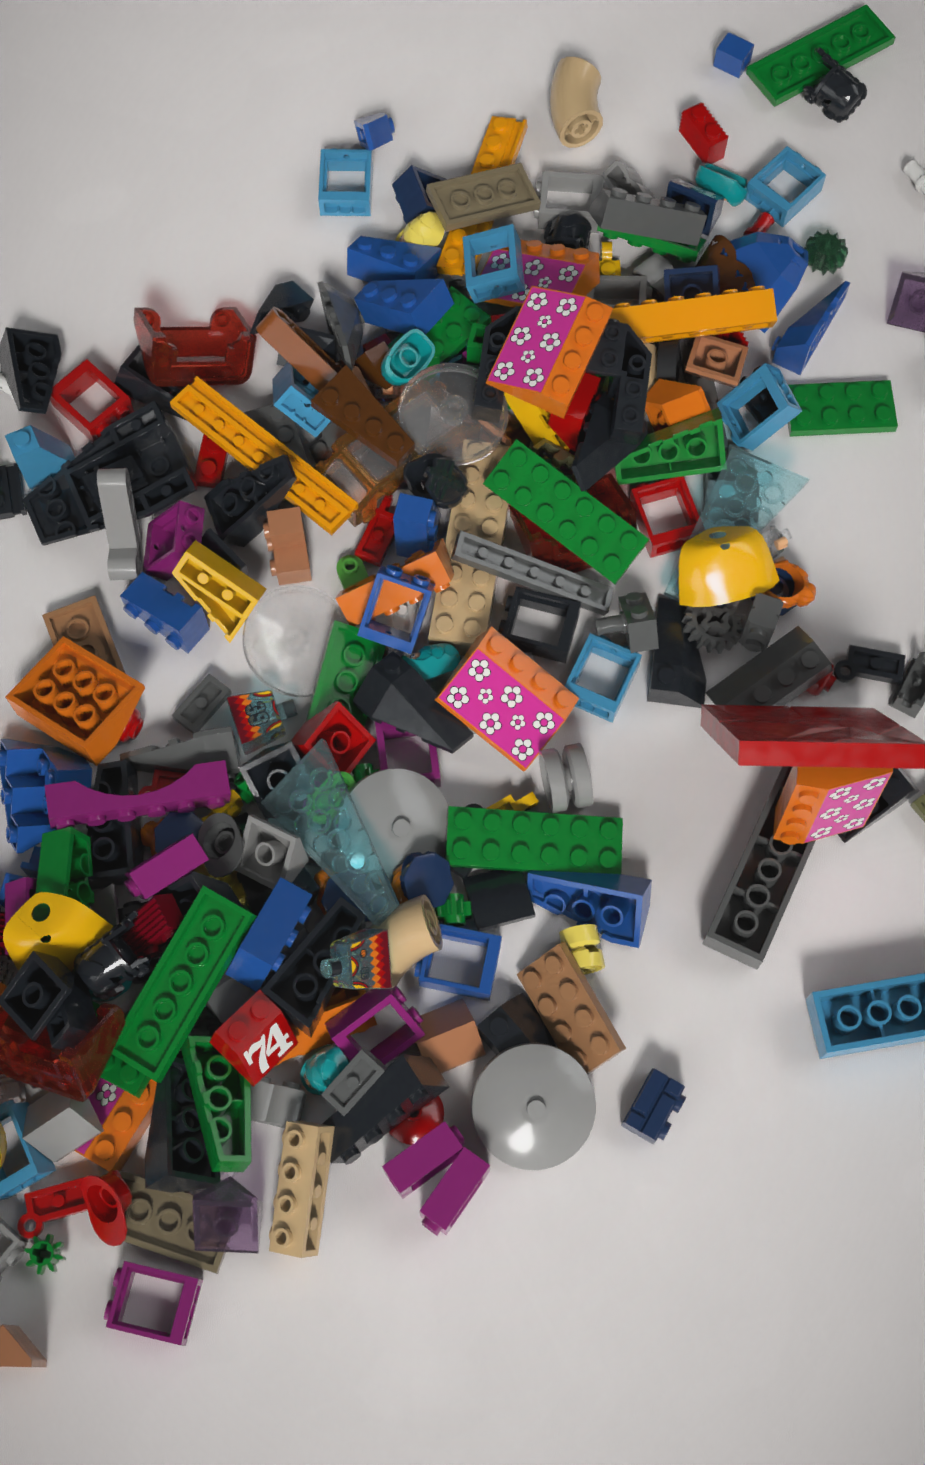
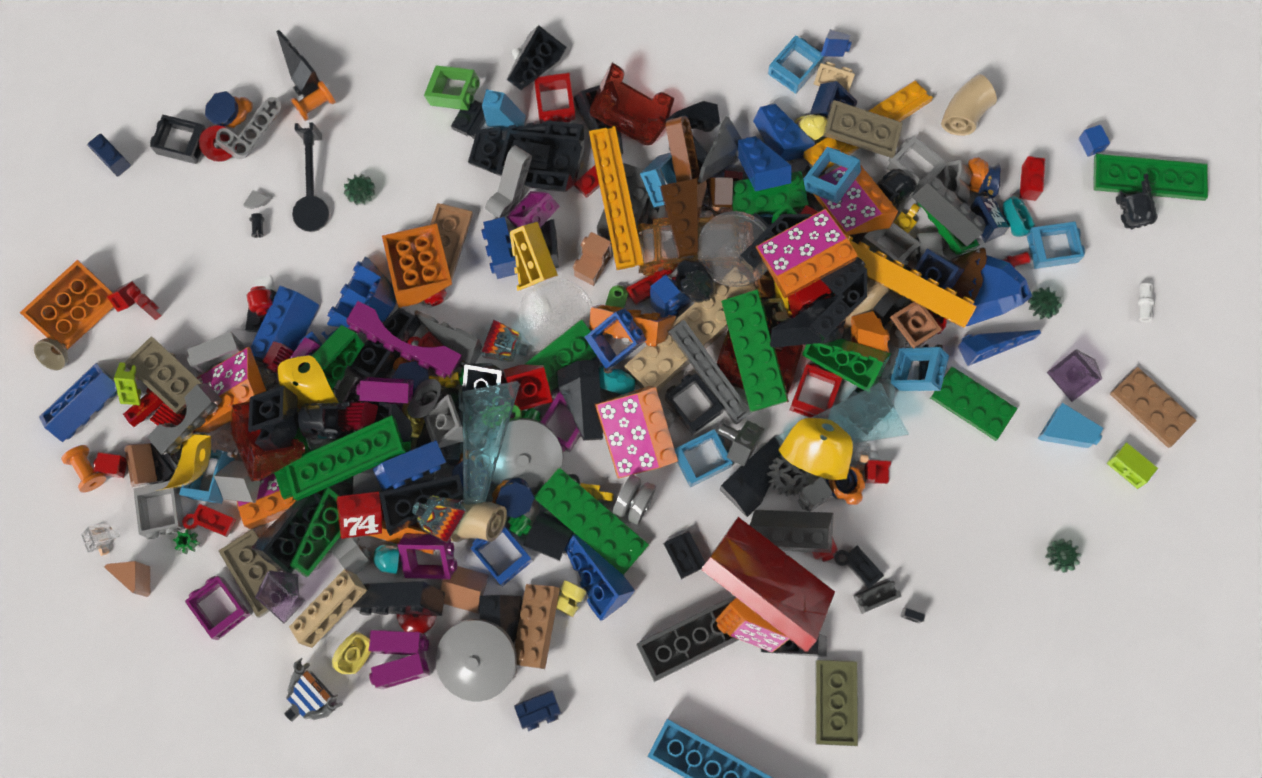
camera: 40 degrees right, 5 degrees up
red piece [81,1170,132,1246] -> none
dark grey plate [172,674,232,734] -> none
black wedge [204,455,297,547] -> none
dark grey plate [321,1046,387,1116] -> none
teal piece [381,329,435,386] -> none
none -> torso [284,658,343,722]
none -> light yellow piece [332,631,371,674]
none -> black plate [663,531,705,580]
none -> tan bracket [814,61,855,92]
none -> red panel [865,460,891,484]
none -> piece [968,157,1001,199]

